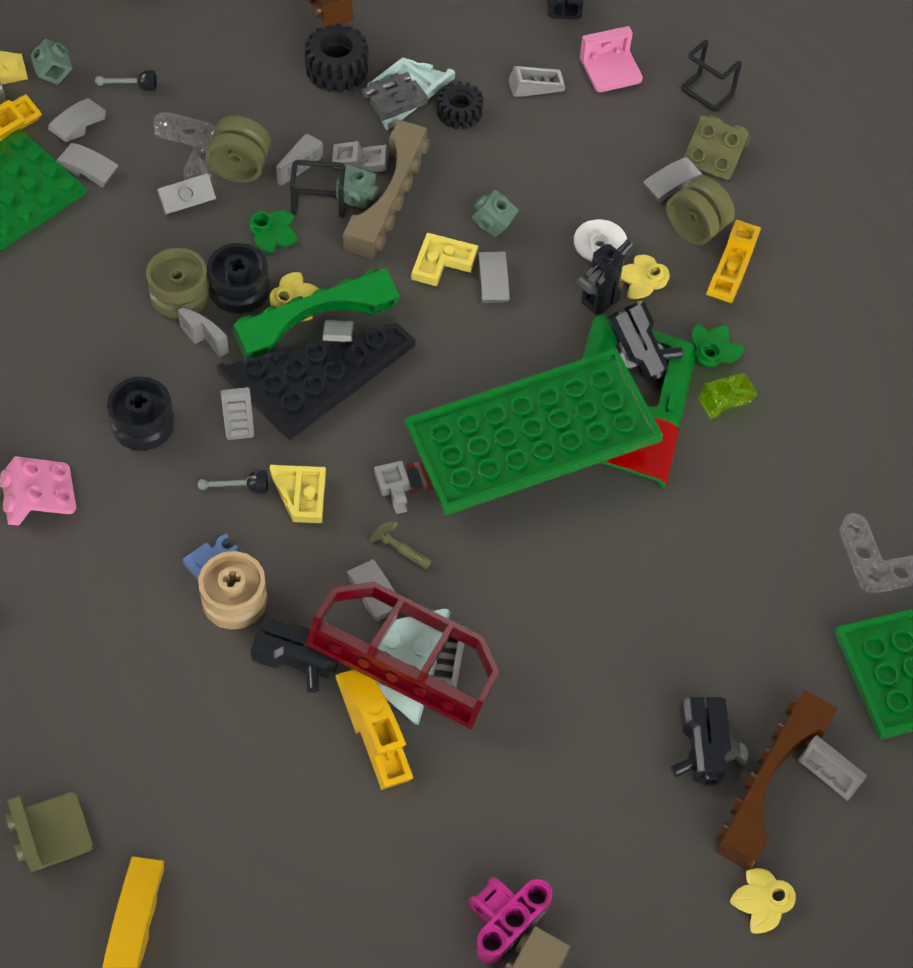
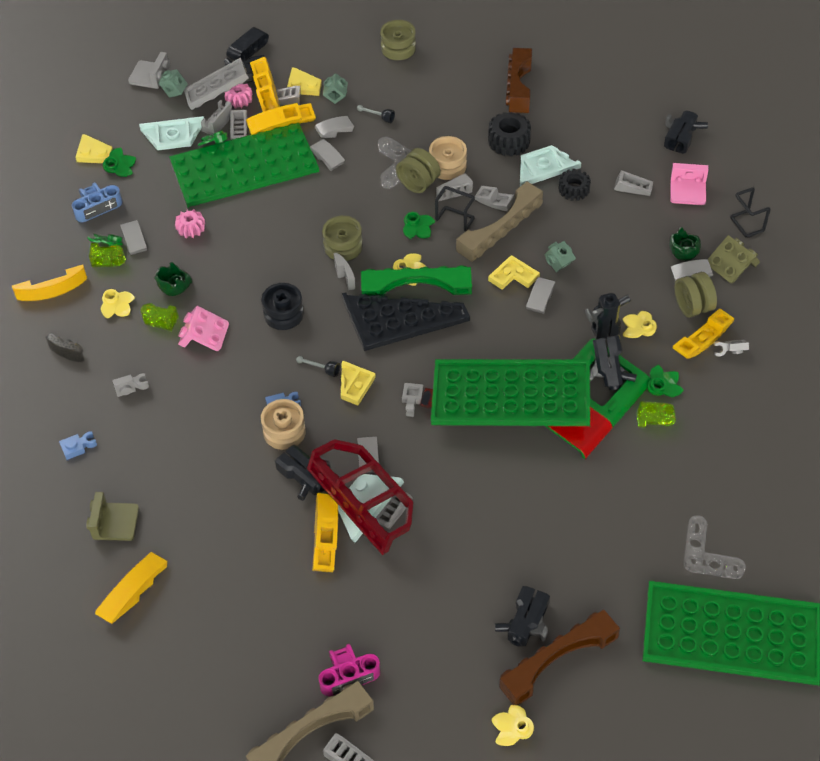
camera: 30 degrees right, 5 degrees down
light grey plate [156,173,216,215] -> none
black wheel [207,243,270,314] -> none
light grey slope [220,387,254,440] -> none
light grey slope [323,320,354,342] -> none
sand green brick [336,164,378,210] -> none
flat silver plate [362,72,428,121] -> none
olive piece [368,521,433,570] -> none
white dish [574,219,627,262] -> none
light grey plate [798,735,867,801] -> none
none -> tan wheel [429,136,467,180]
none -> dark green hair [669,227,701,261]
none -> light grey plate [713,339,749,356]

